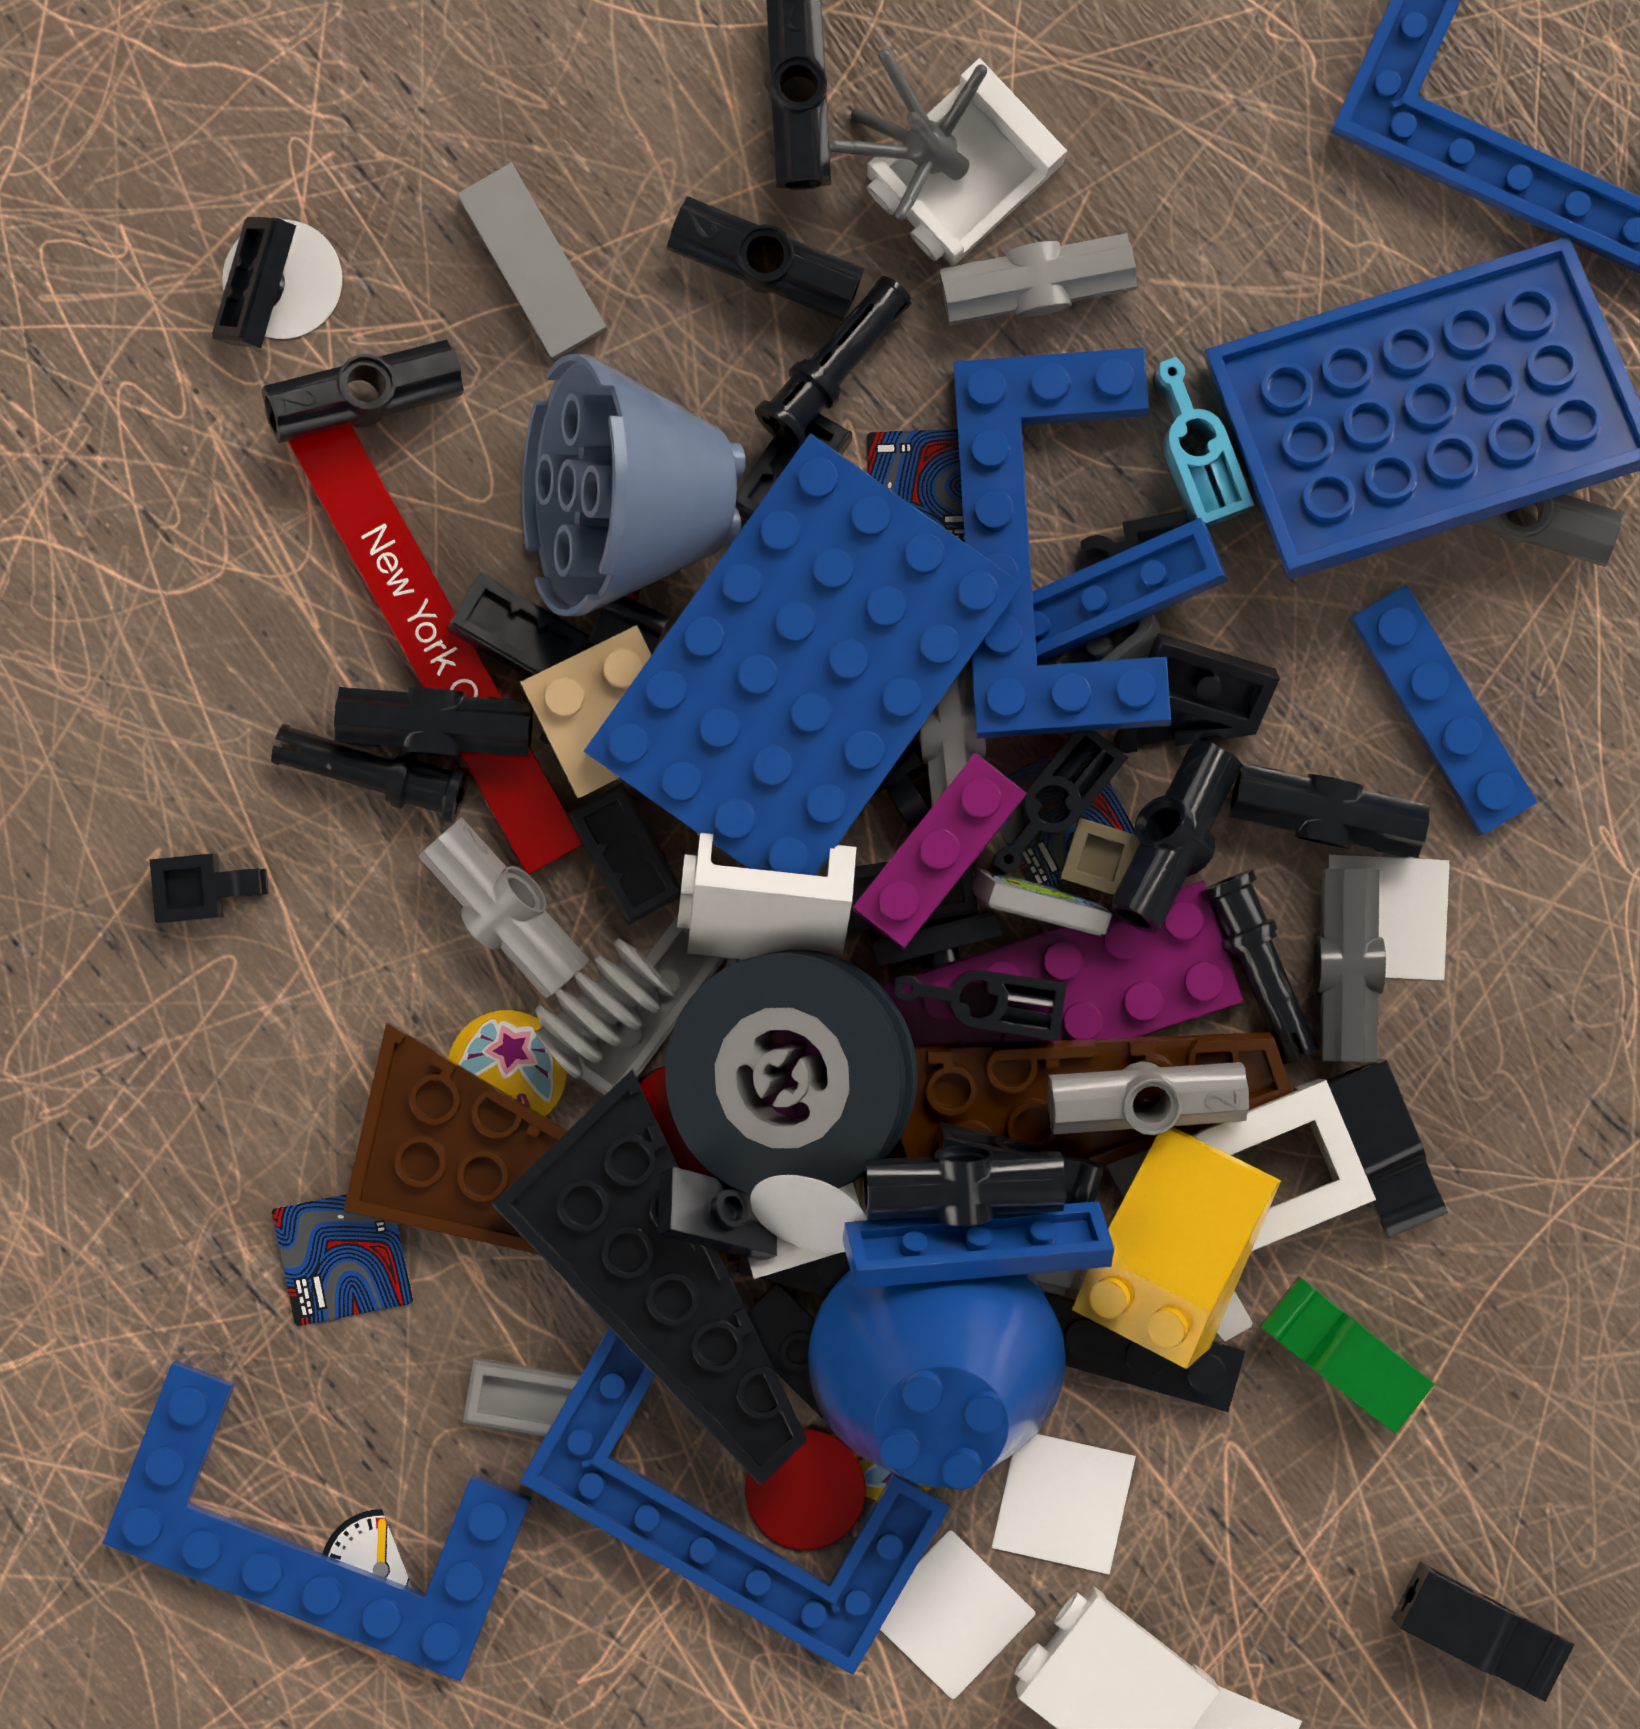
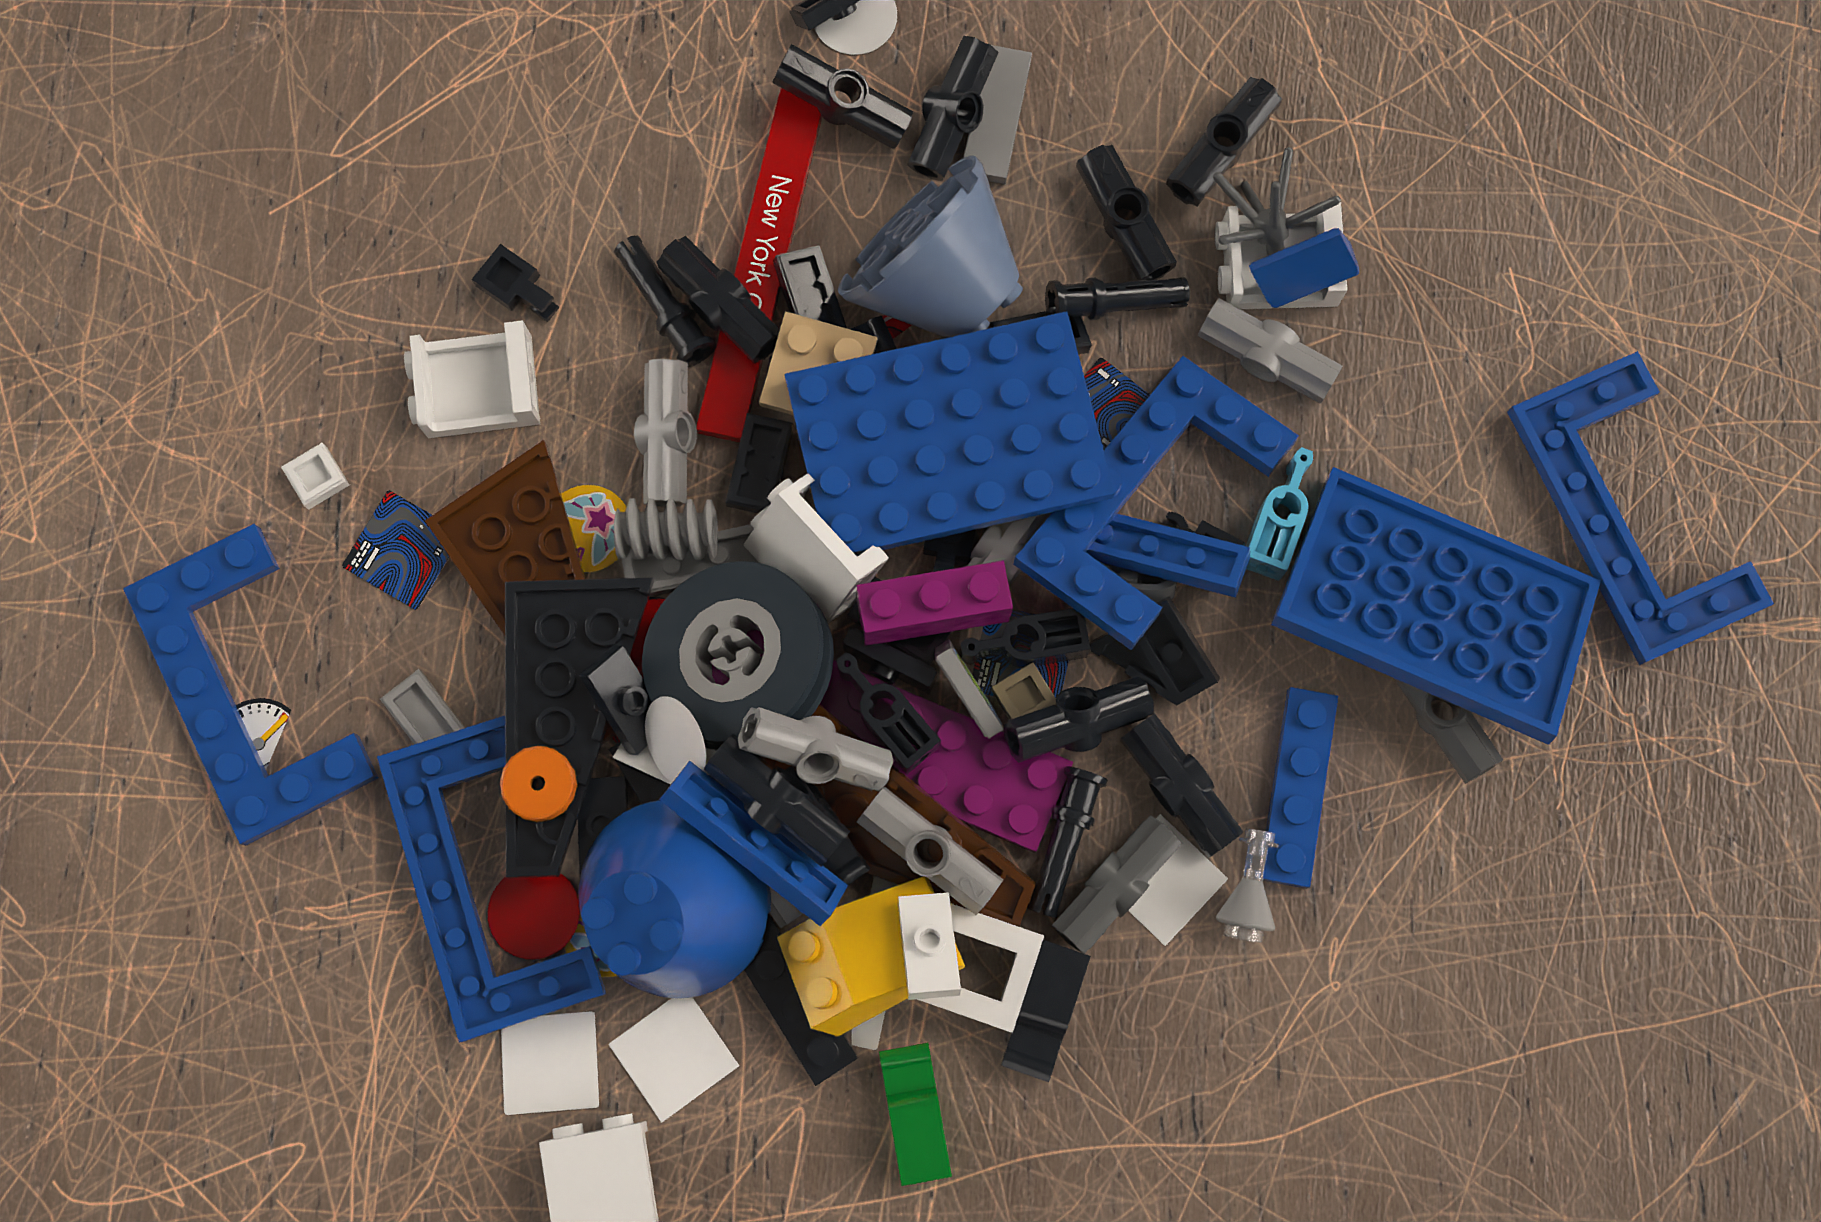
camera: 45 degrees right, 10 degrees down
none -> white tile [281,443,349,510]
none -> white panel [404,320,540,438]
none -> orange piece [500,746,577,822]
none -> light grey piece [738,707,893,792]
none -> white plate [898,892,961,1000]
none -> black piece [907,36,999,181]
none -> piece [1216,828,1279,943]
none -> blue slope [1249,228,1360,308]

